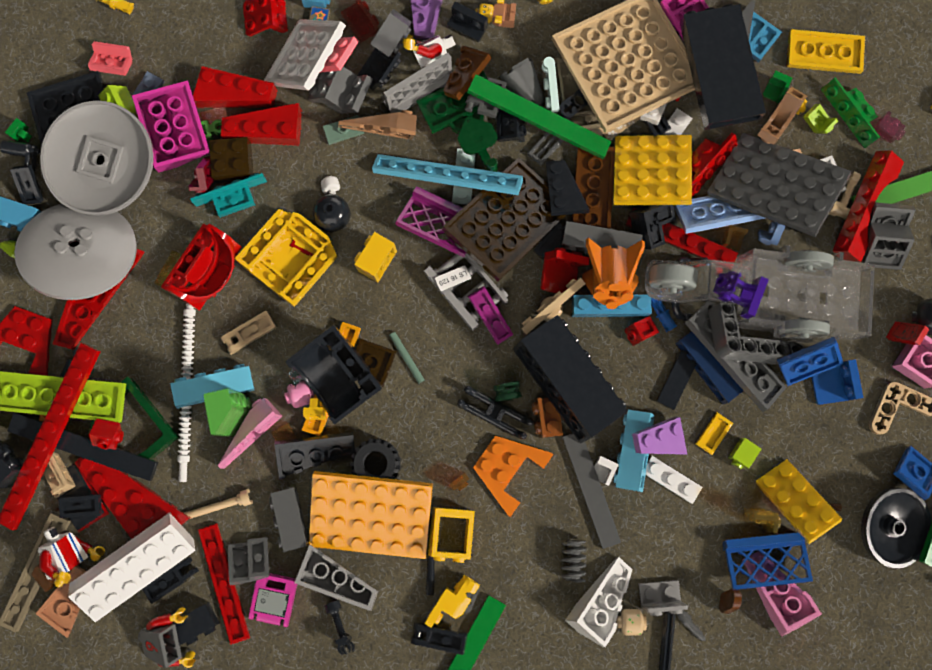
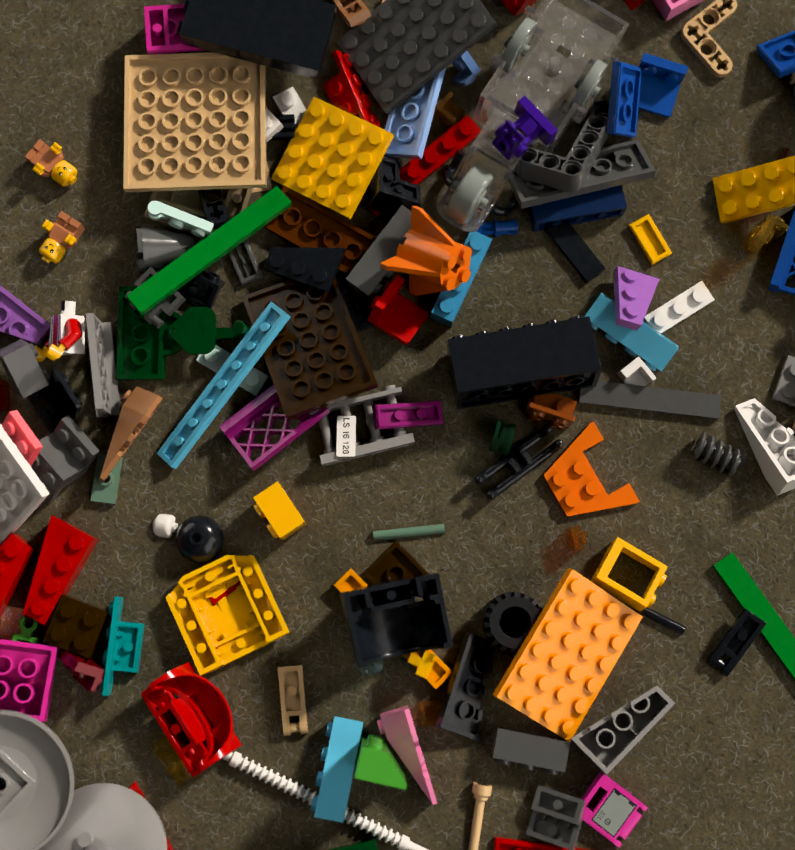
camera: 75 degrees left, 0 degrees up
bright pink head [284,381,314,408] -> none
black bar [324,600,355,655] -> none
yellow plate [425,575,480,628] -> none
reddish brown wing [443,45,492,100] -> none
black bracket [447,1,488,42] -> none
tan plate [521,278,586,335] -> none
red bracket [624,316,659,346] -> none
lime brick [728,438,762,469] -> none

